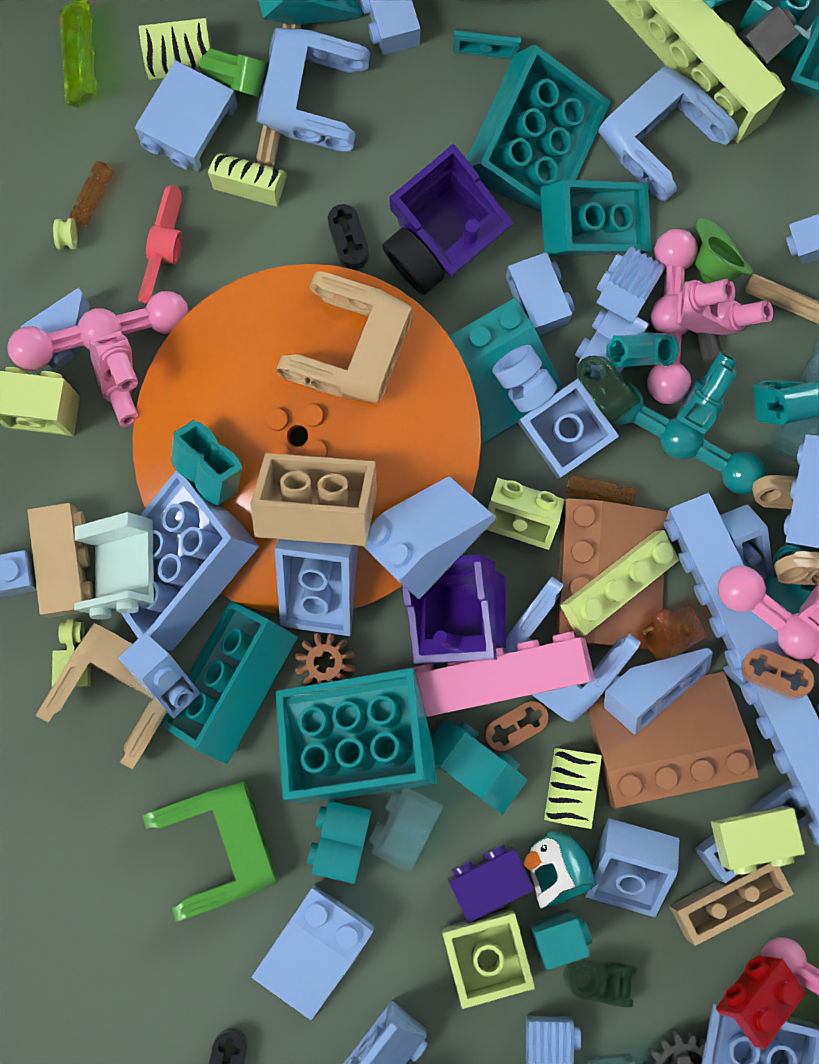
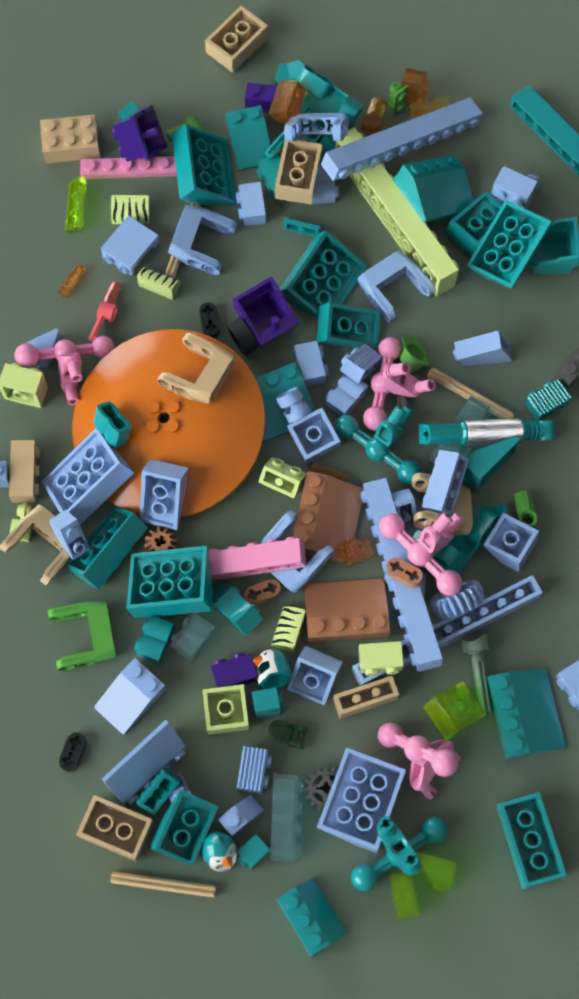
camera: 10 degrees right, 10 degrees down
yellowish green bush [53,218,78,250] -> none
light aqua panel [74,512,154,619] -> none
bright green piece [200,48,268,97] -> none
tan brick [251,453,377,546] -> none
light blue slope [364,476,496,599] -> none
dark purple piece [402,554,506,665] -> none
yellowish green plate [560,530,680,636] -> none
clear green piece [577,355,641,423] -> none
light blue slope [604,648,713,736] -> none
teal piece [606,332,679,367] -> none
red bracket [716,955,806,1049] -> none
flat silver slope [737,6,800,64] -> none

